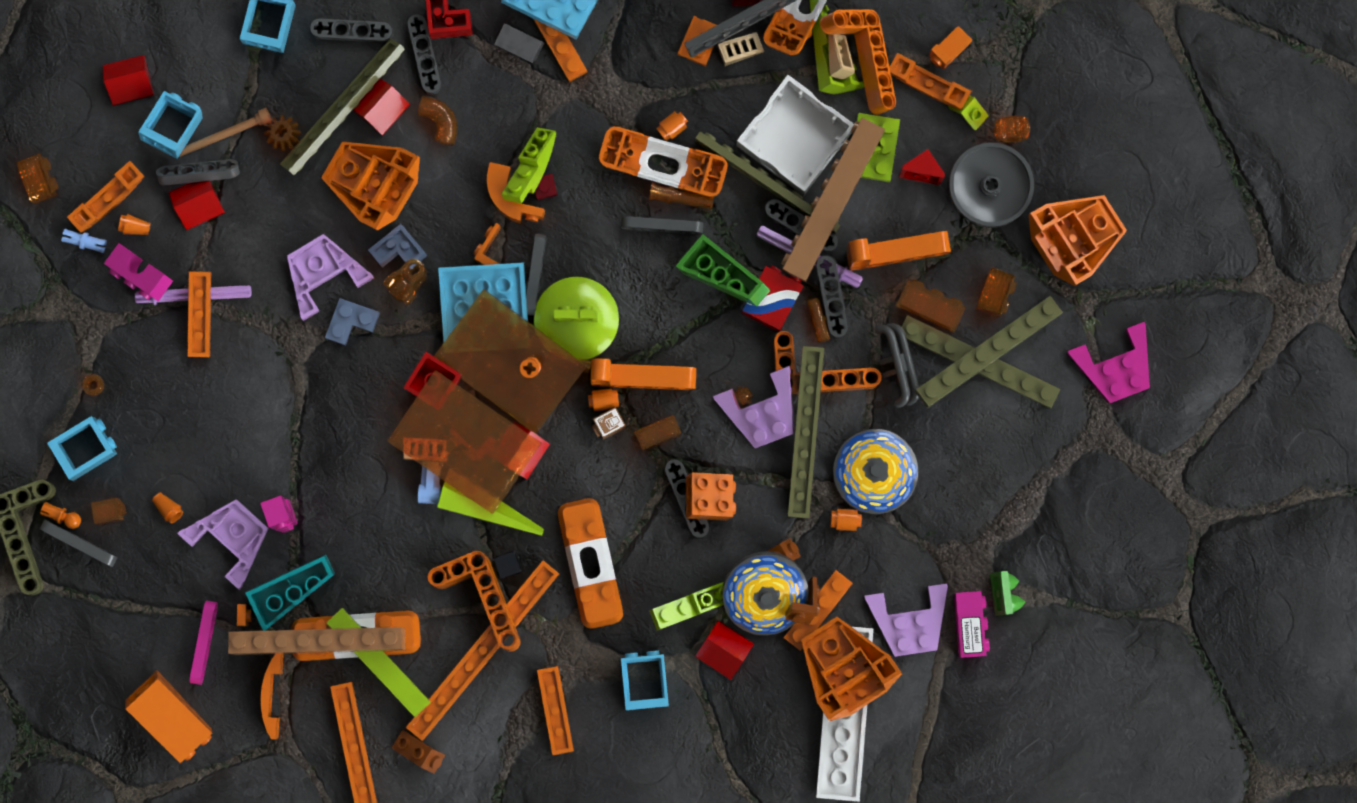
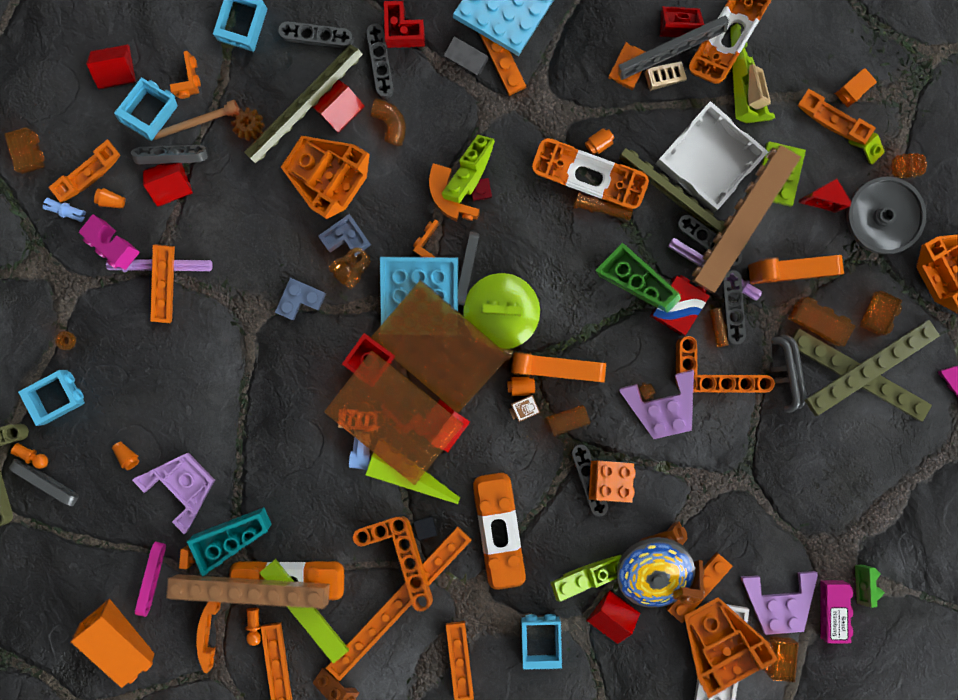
camera: 10 degrees right, 5 degrees up
clear orange brick [91,498,126,525] -> none
dark pink arch [260,496,298,533] -> none
lavender wing [287,234,374,321] -> none
orange bush [520,357,541,378] -> none
dark grey beam [621,216,704,235] -> none
olive plate [787,346,824,518] -> none
orange beam [820,10,896,115] -> none
orange brick [831,509,862,531] -> none
dish [833,429,918,515] -> none
none -> orange bracket [170,51,201,99]
none -> orange pin [246,608,262,646]
none -> clear orange brick [765,636,799,682]

